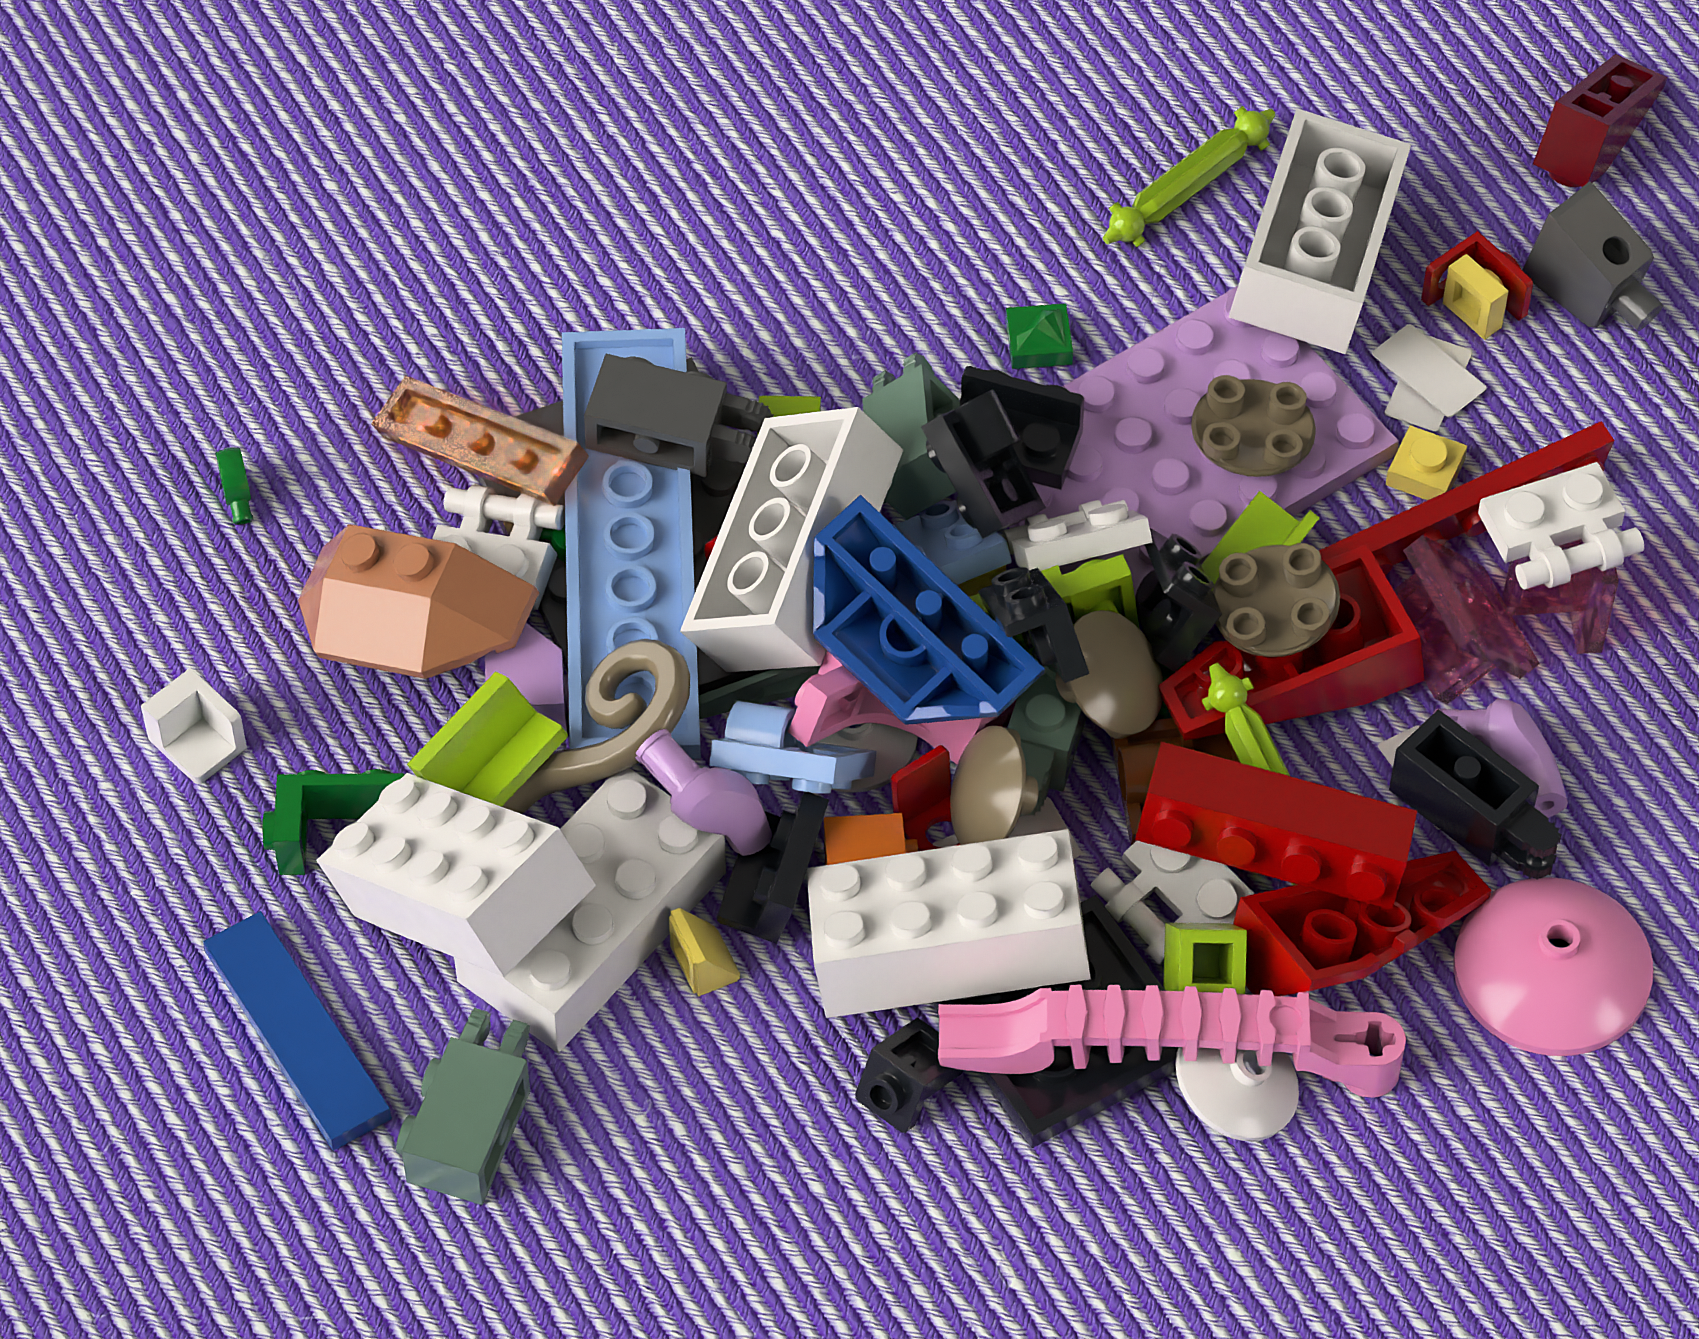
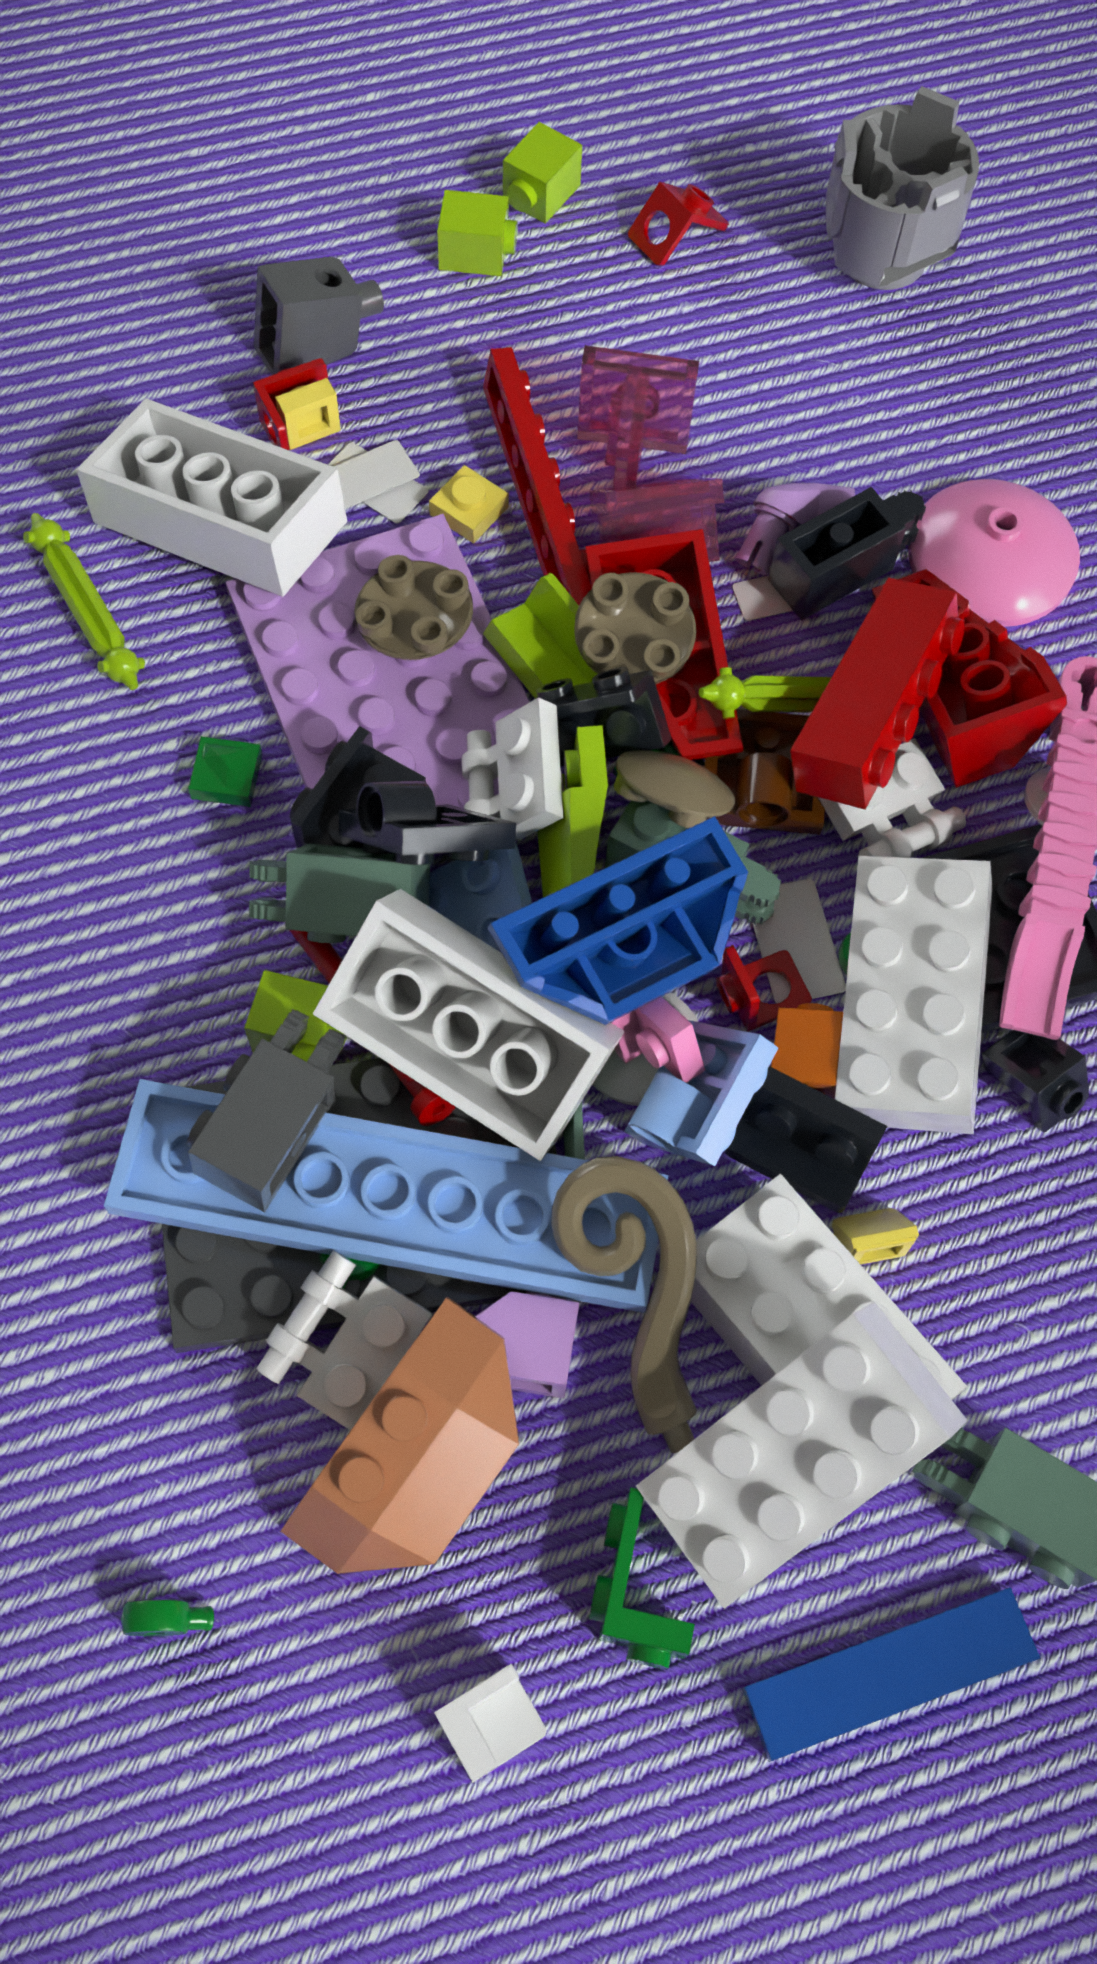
camera: 80 degrees left, 10 degrees up
clear orange plate [371,375,589,506] -> none
lime panel [407,671,568,807] -> none
lavender arm [635,729,773,856] -> none
dark tan dish [950,725,1038,845] -> none
black bracket [978,567,1089,683] -> none
lime brick [1163,923,1247,994] -> none
white plate [1478,462,1644,589] -> none
dark red slope [1533,54,1668,187] -> none

